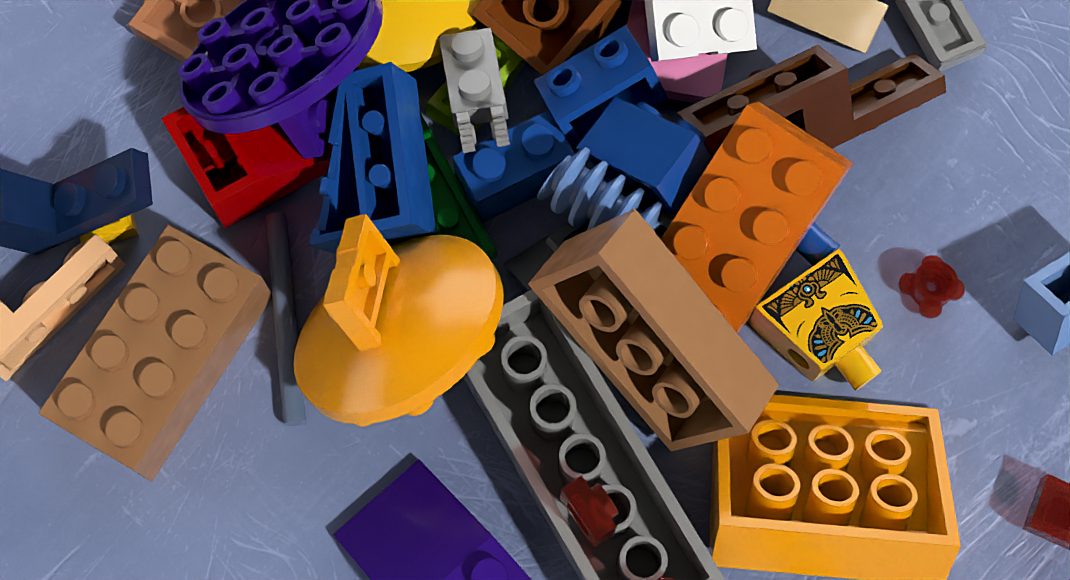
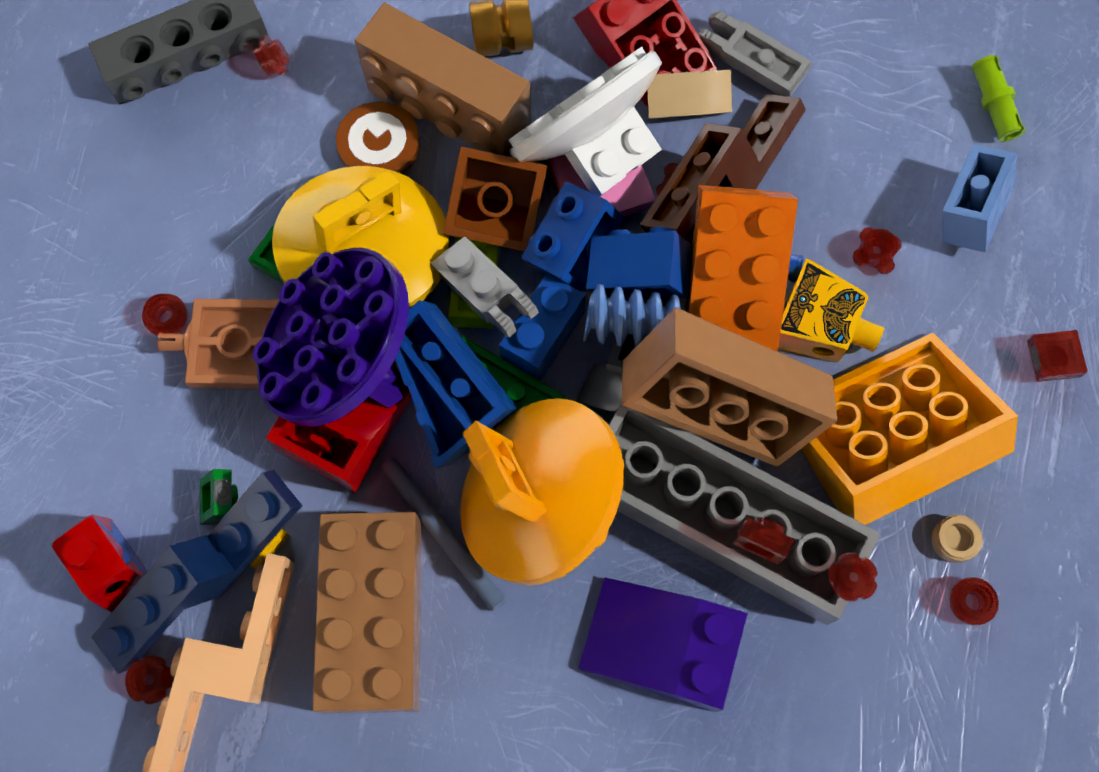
camera: 30 degrees left, 0 degrees up
none -> green plate [200,469,238,525]

